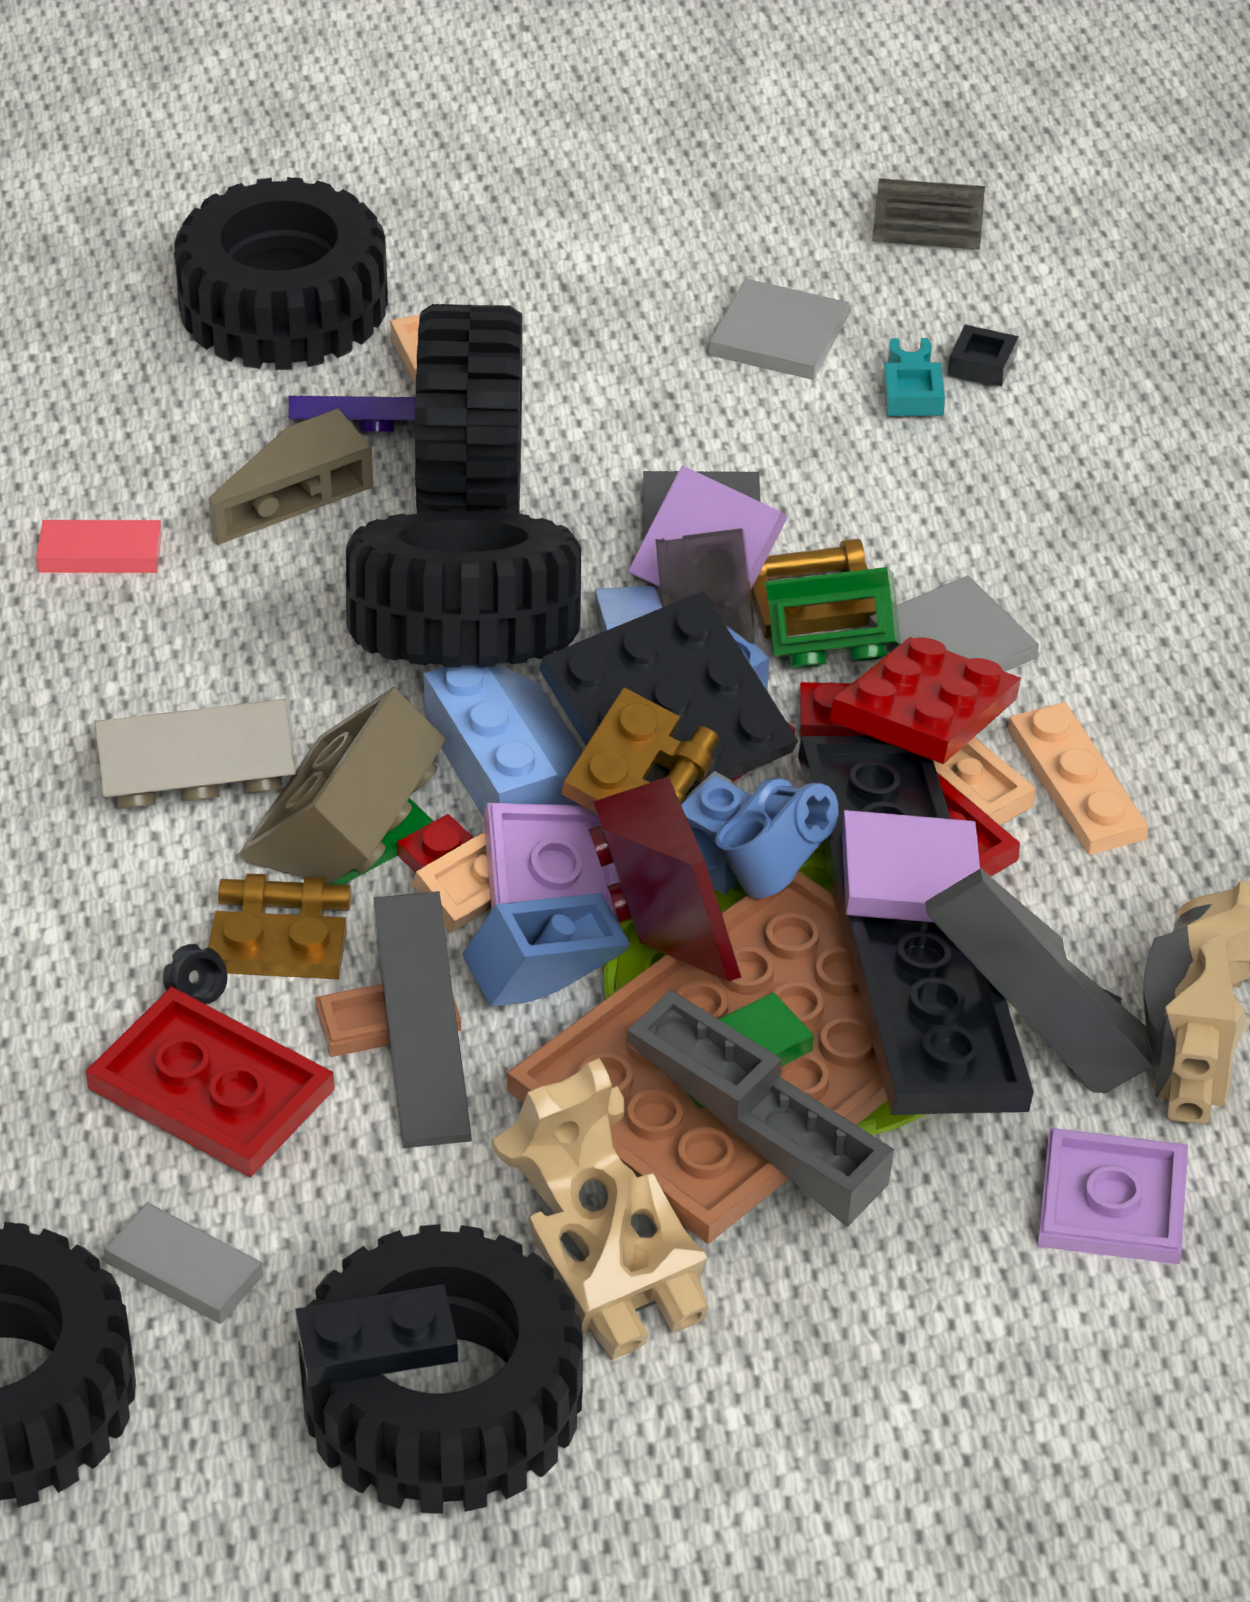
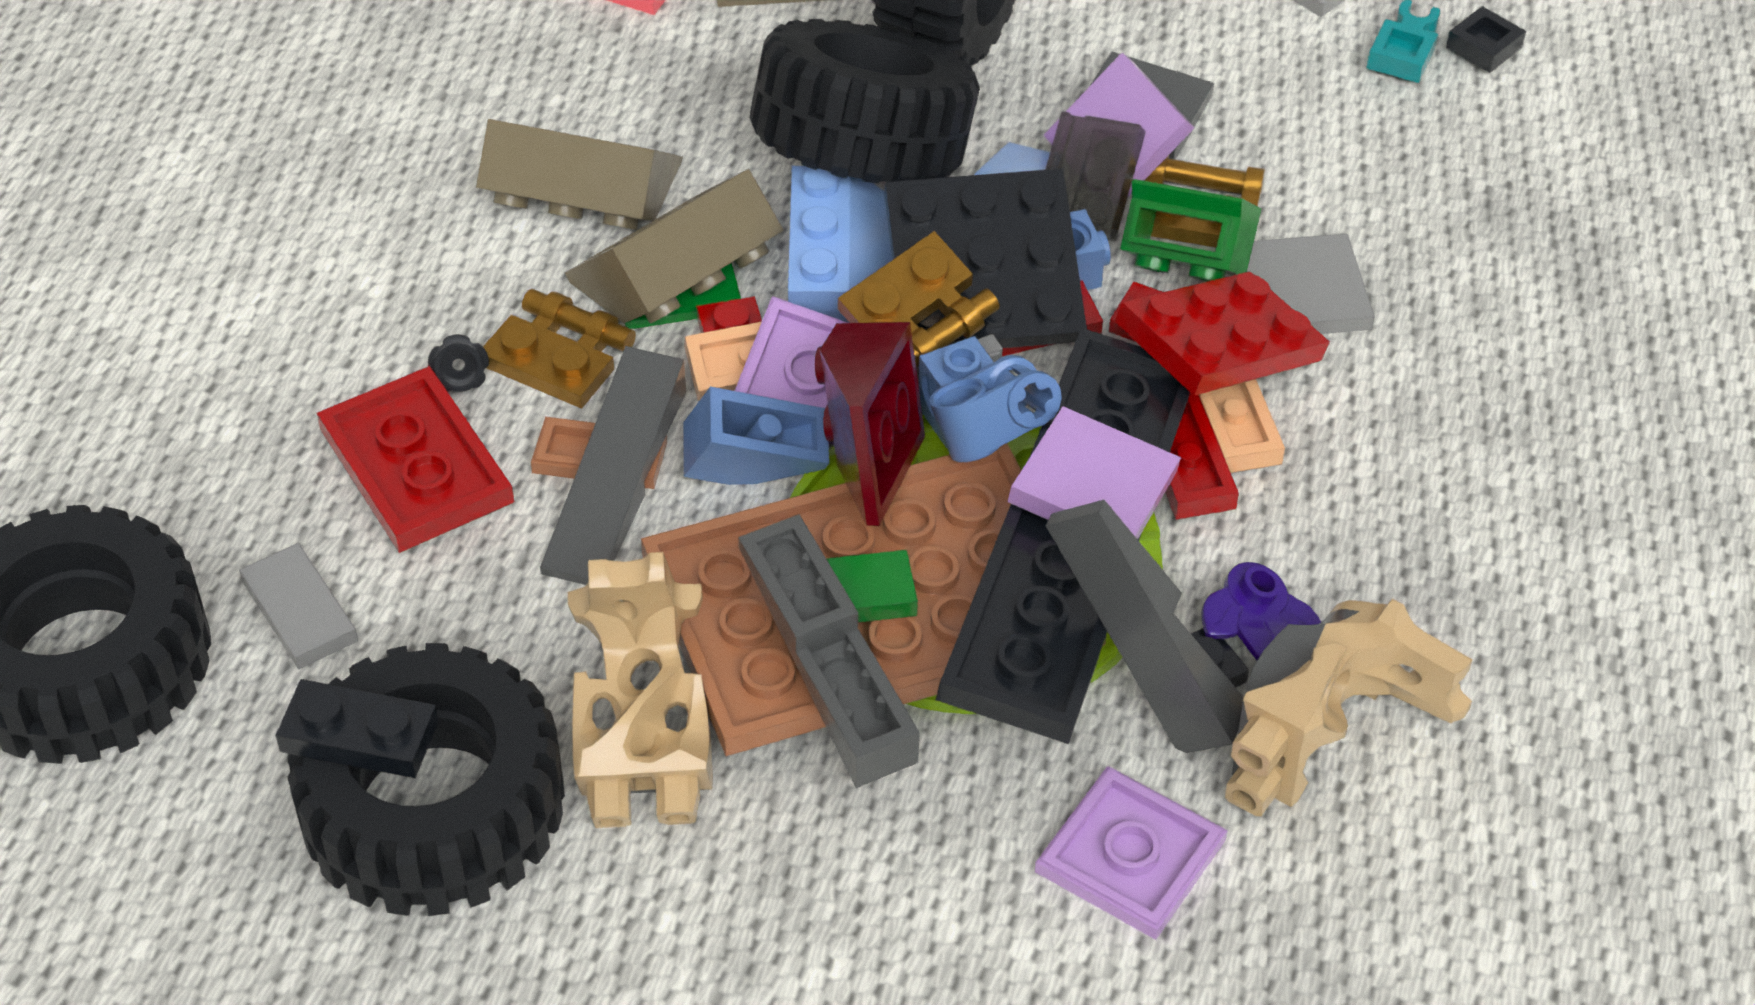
camera: 25 degrees right, 5 degrees up
light nougat plate [1008,702,1149,855] -> none
none -> dark purple plate [1201,562,1321,660]

